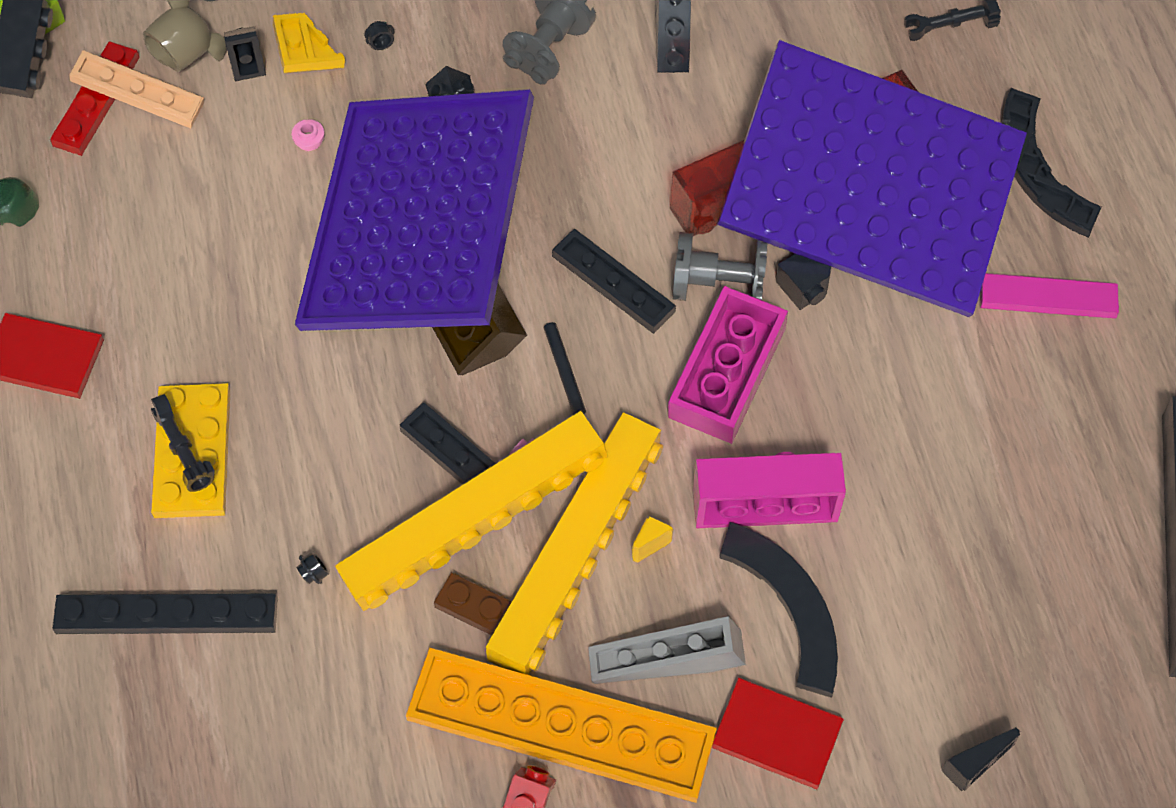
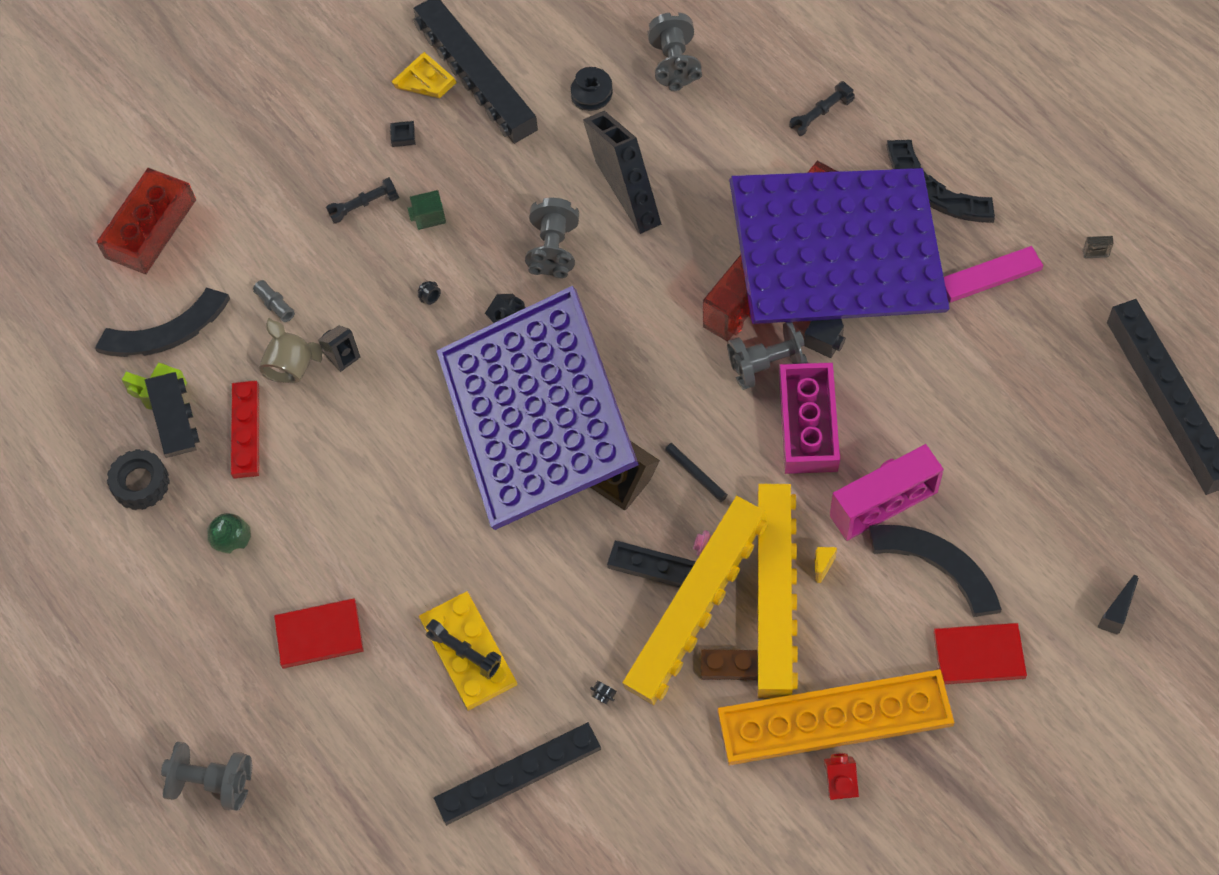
camera: 20 degrees left, 0 degrees up
light nougat tile [69,50,204,128] -> none
yellow wing [272,13,345,73] -> none
bright pink plate [292,119,325,151] -> none
black plate [552,228,676,334] -> none
light grey slope [588,616,746,684] -> none

